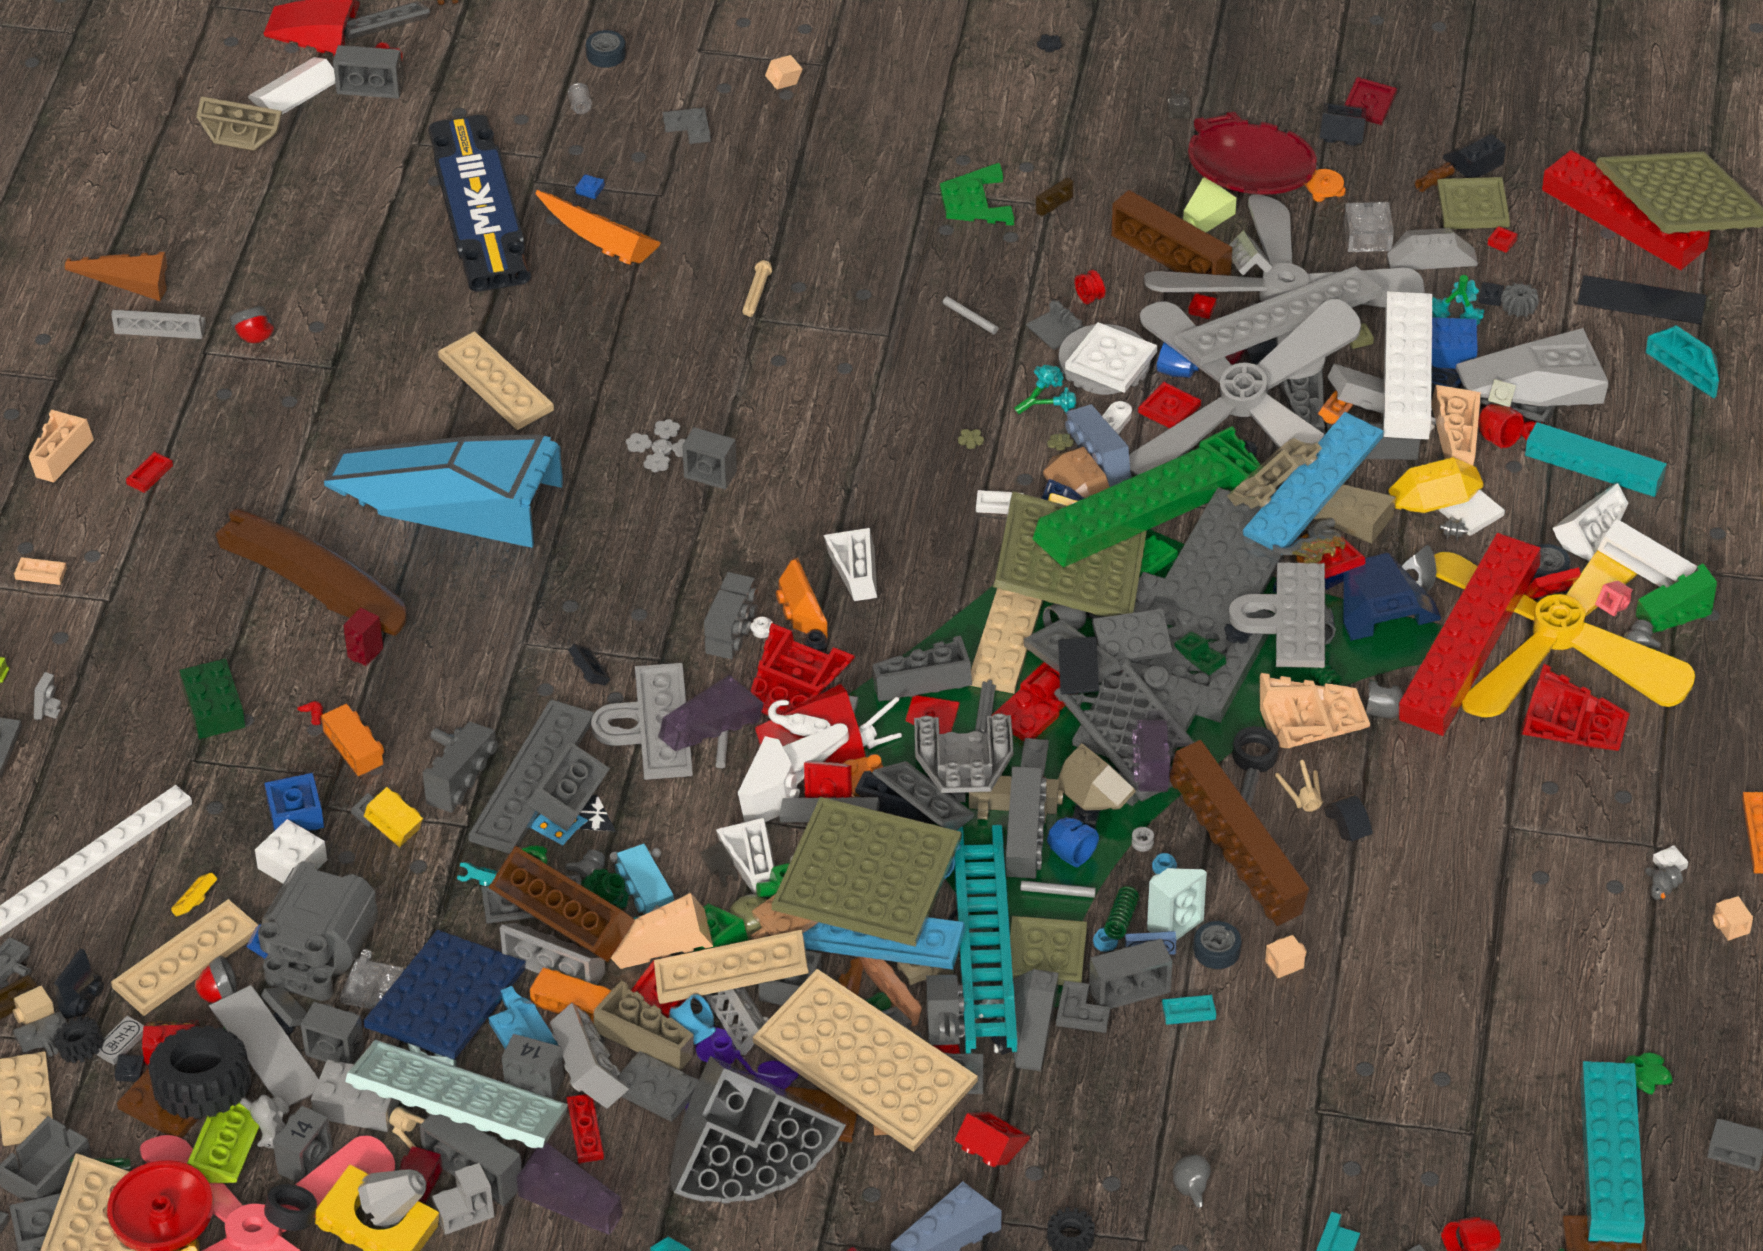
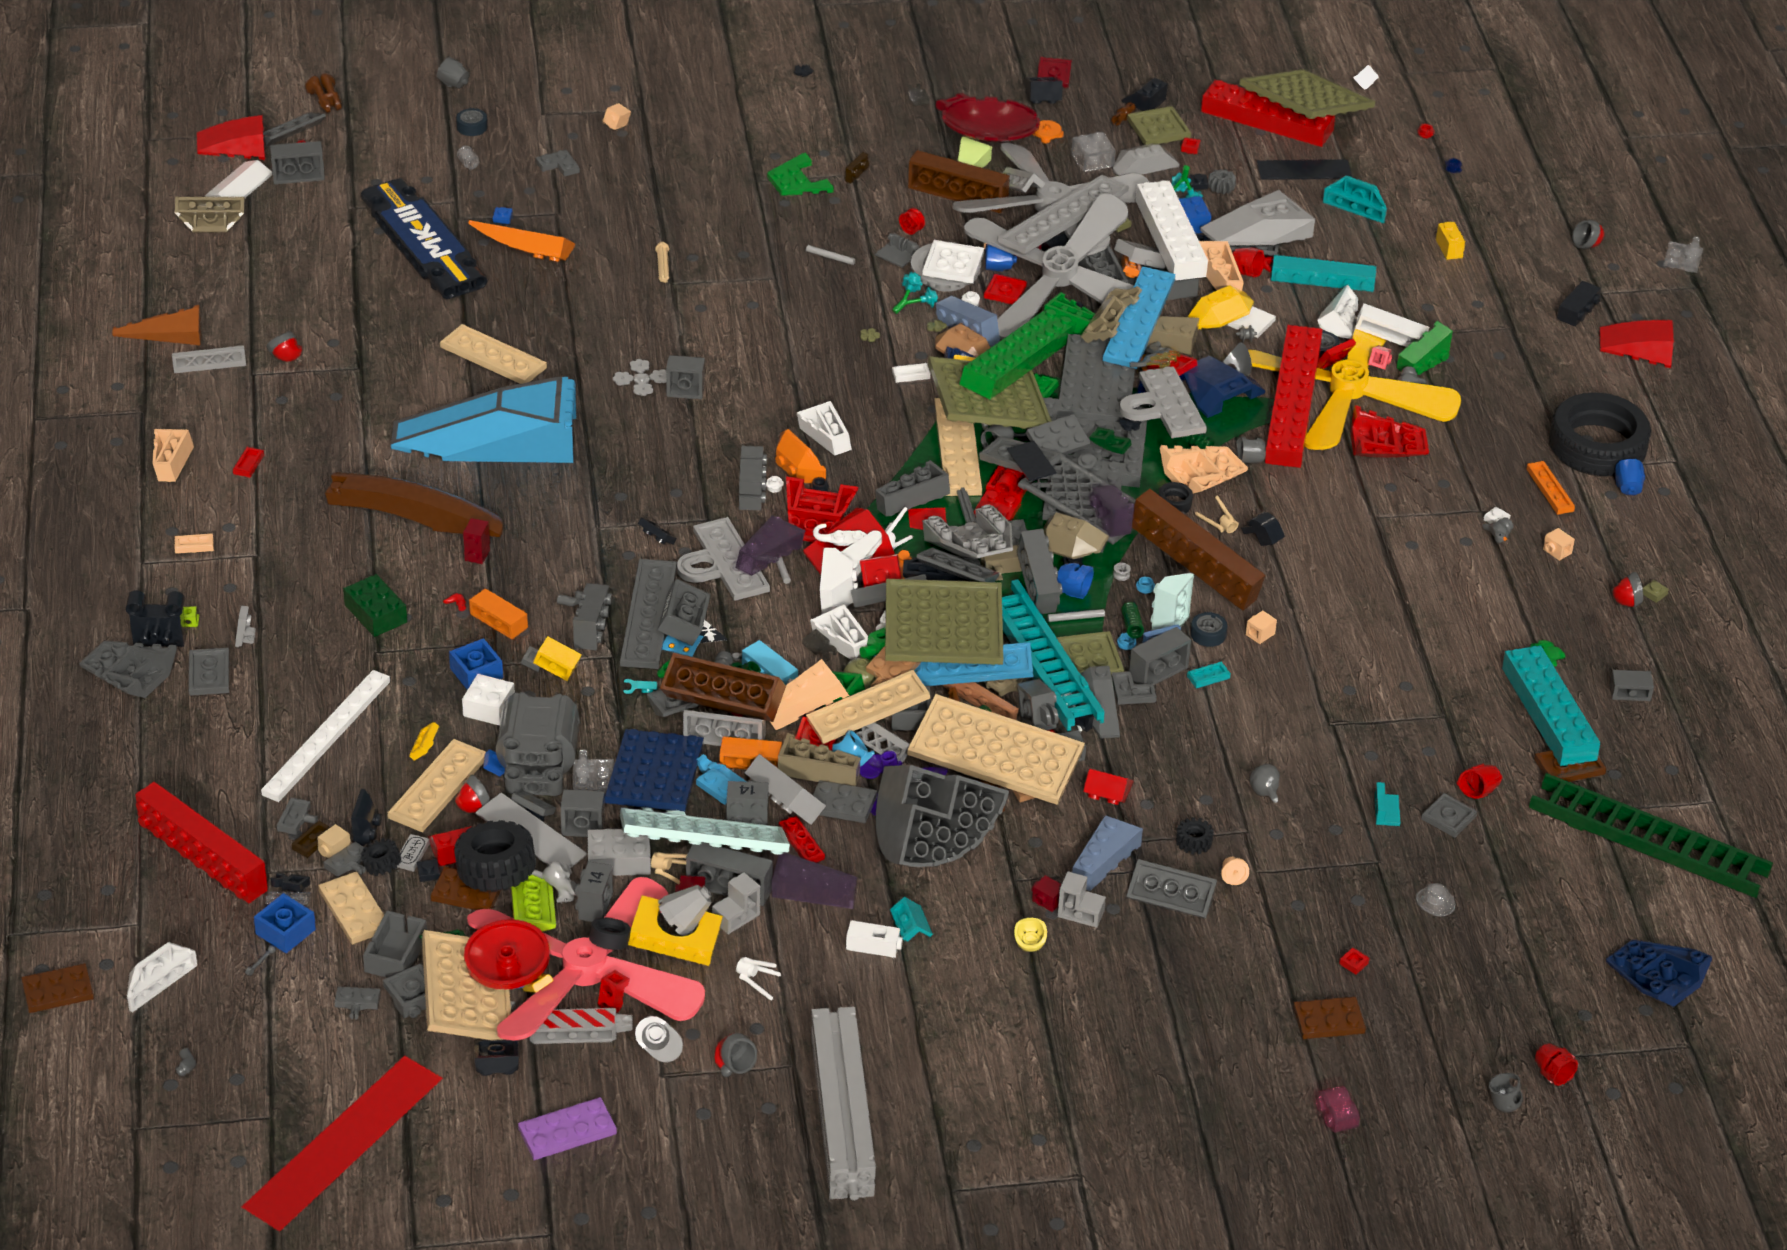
camera: 20 degrees left, 5 degrees down
red plate [1188,293,1217,319] -> none
plate [1487,379,1516,407] -> none

